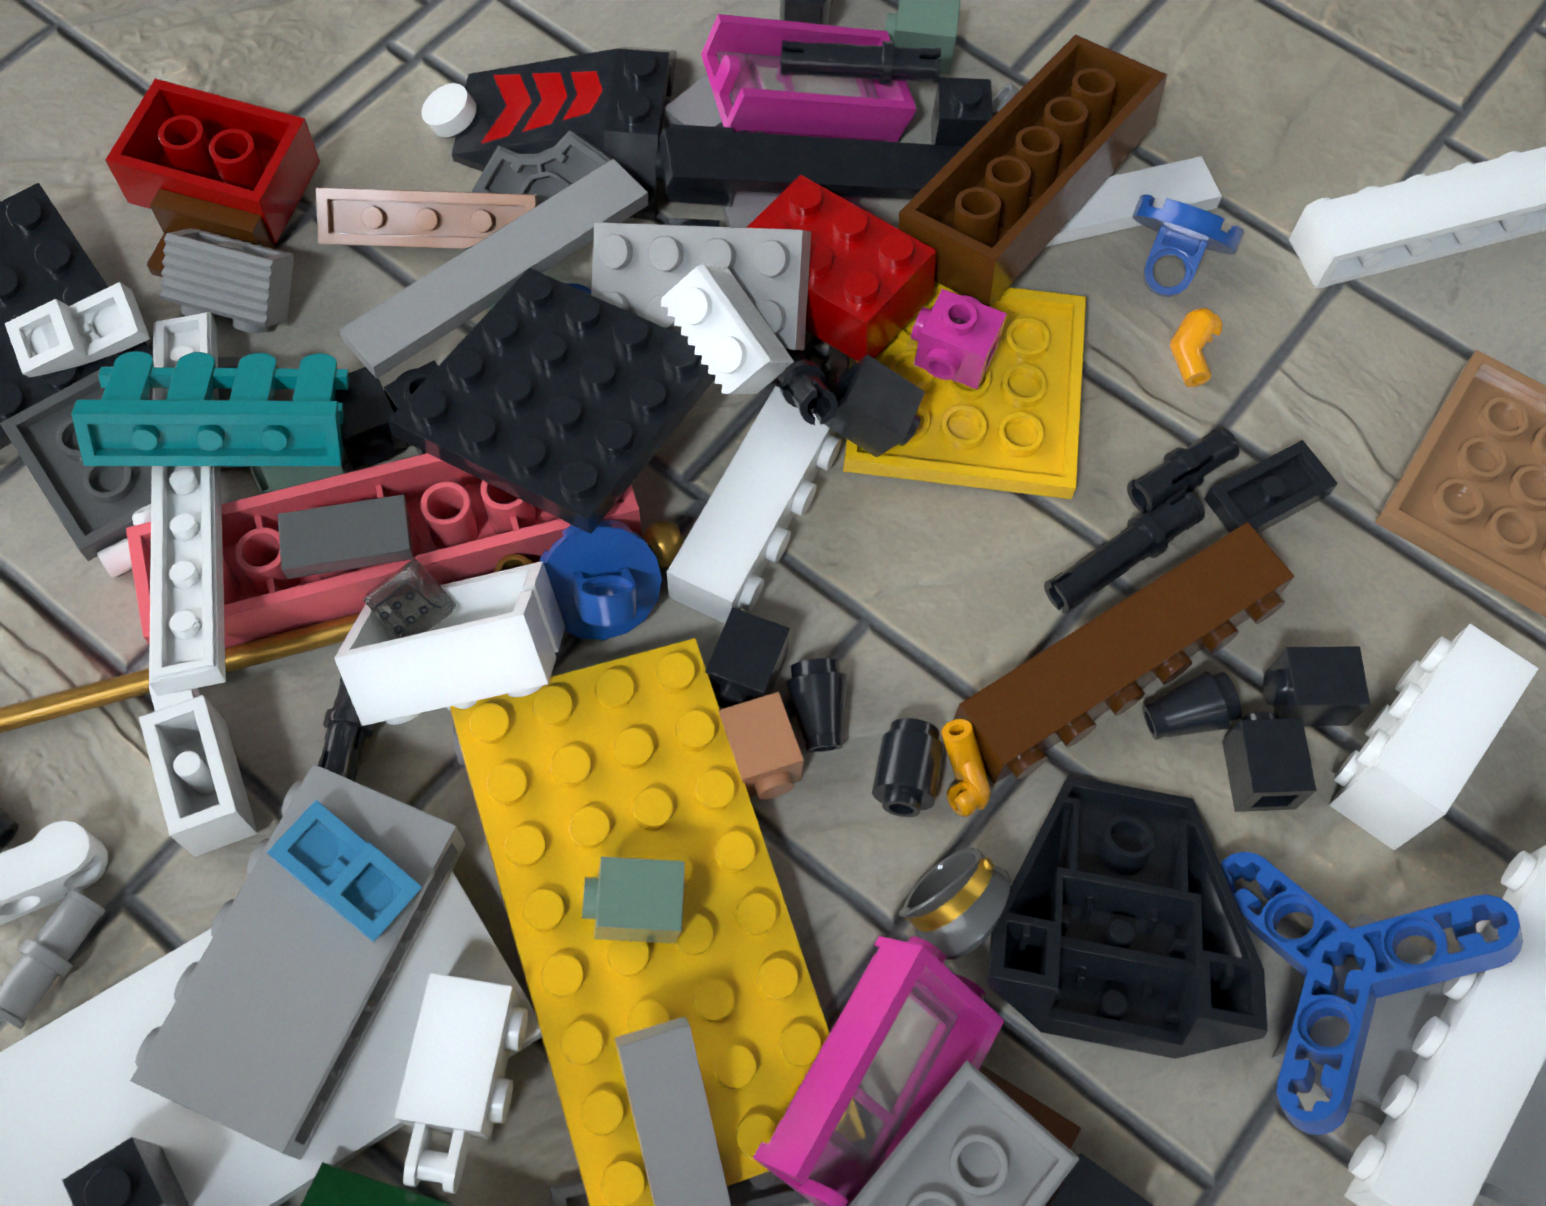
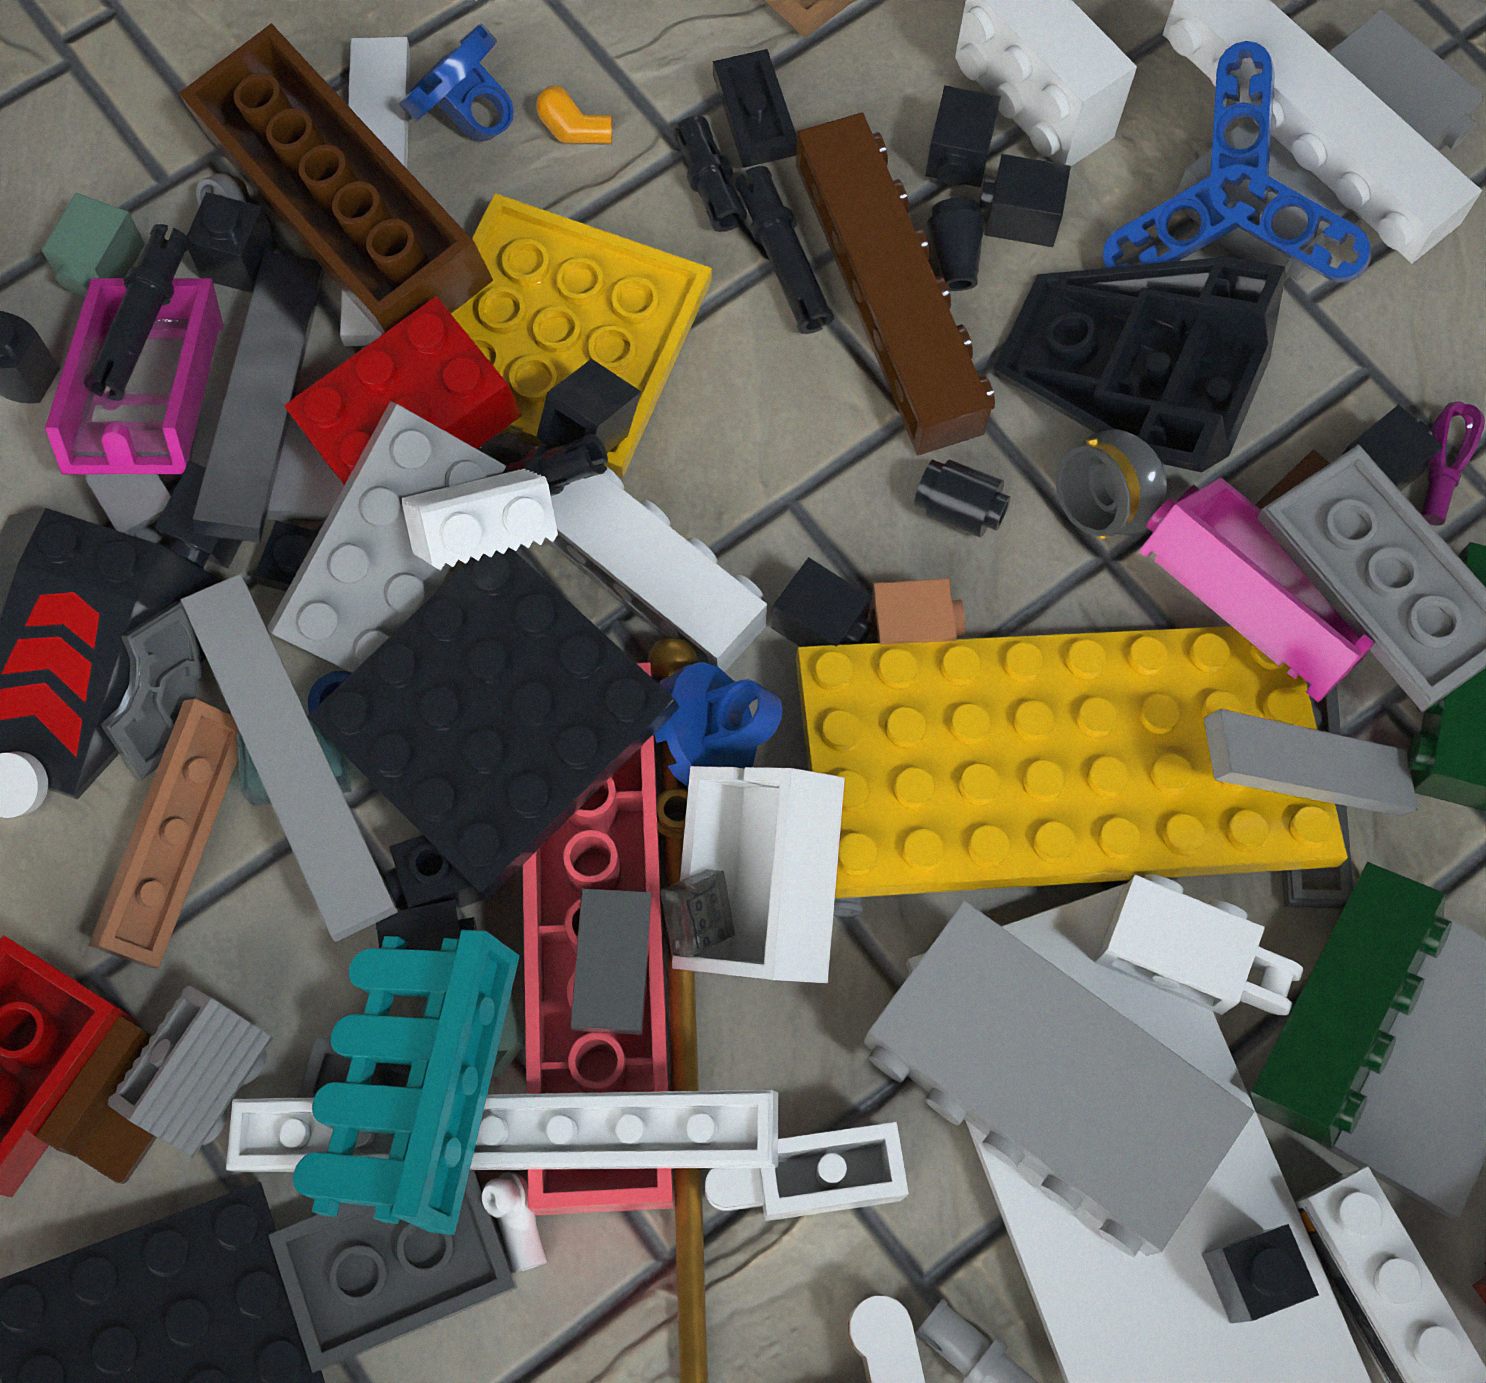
camera: 75 degrees left, 5 degrees up
white slope [5,282,150,377] -> none
dark azure slope [266,800,422,943] -> none
black pin [318,676,376,782] -> none
sand green brick [582,857,685,943] -> none
black cone [786,658,847,752] -> none
dark pink brick [911,289,1007,390] -> none
light orange arm [941,719,992,817] -> none

